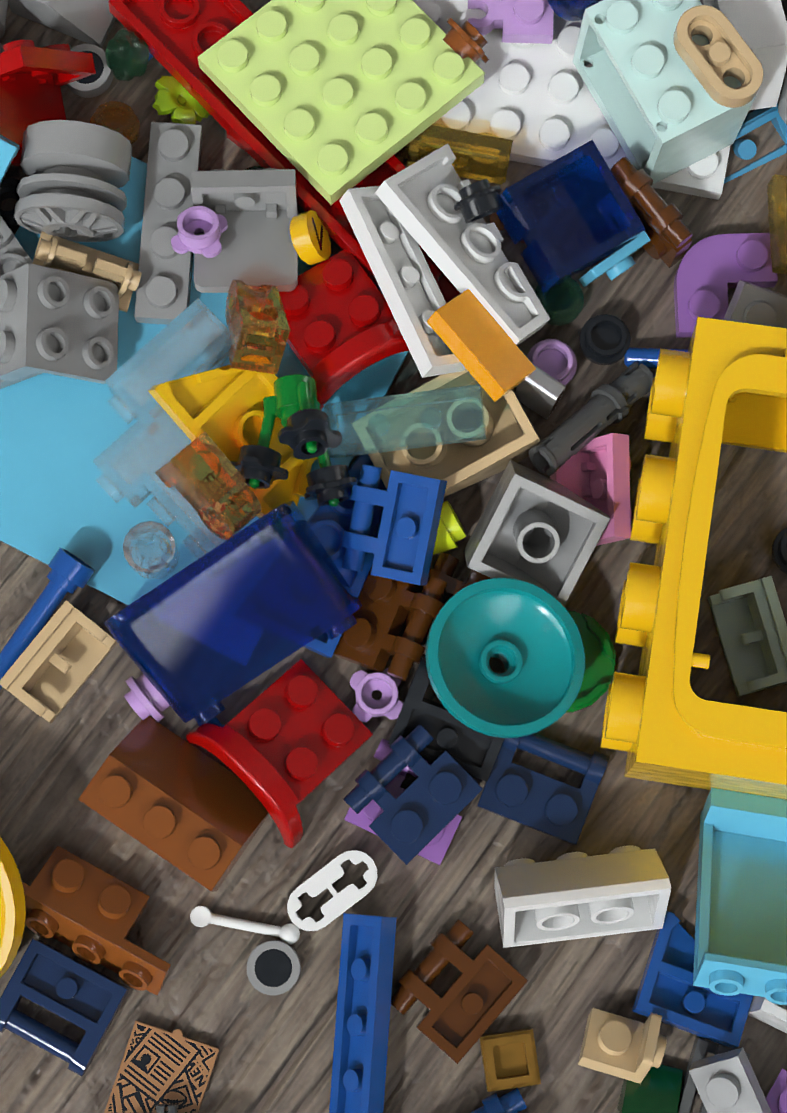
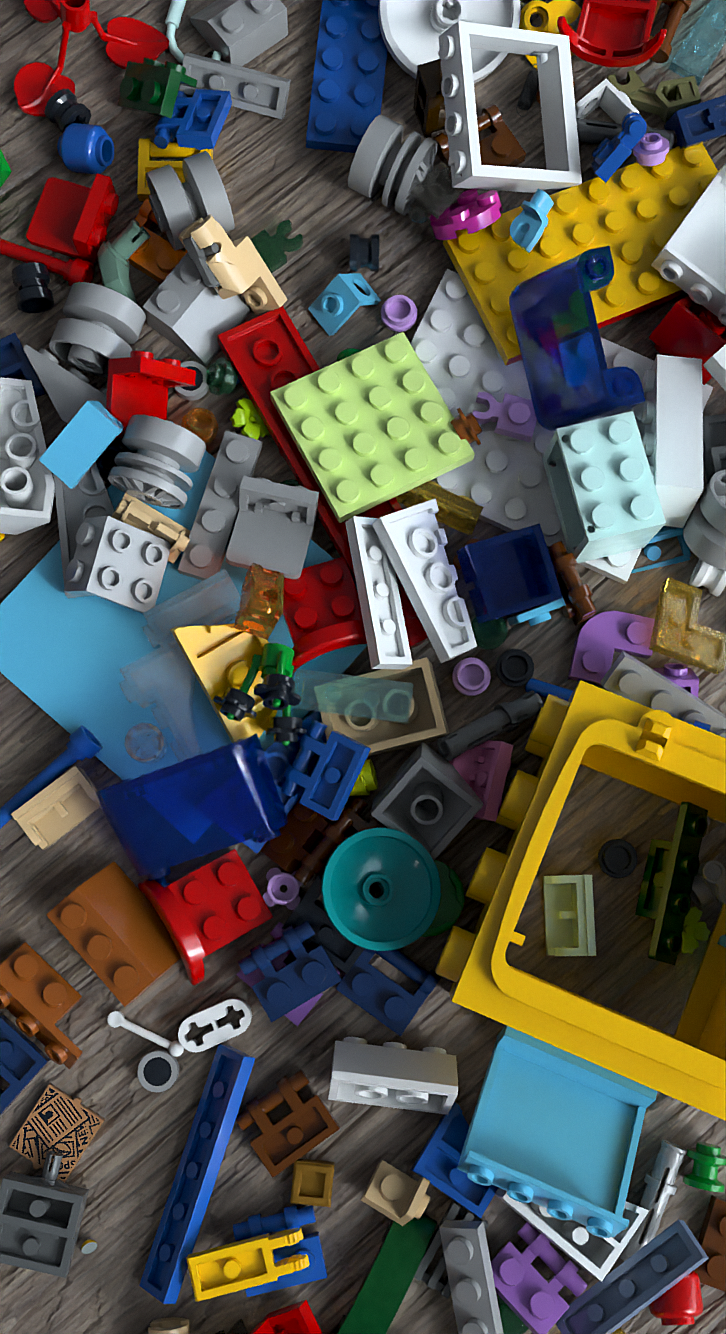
camera: 10 degrees right, 0 degrees up
lavender plate [124,672,172,722] -> none
clear orange leg [155,432,261,540] -> none
lavender plate [171,206,228,258] -> none
yellow tile [290,210,331,265] -> none
light orange tile [426,289,536,402] -> none
black plate [454,179,504,223] -> none
flat silver piece [514,364,566,420] -> none
tan plate [673,5,763,108] -> none

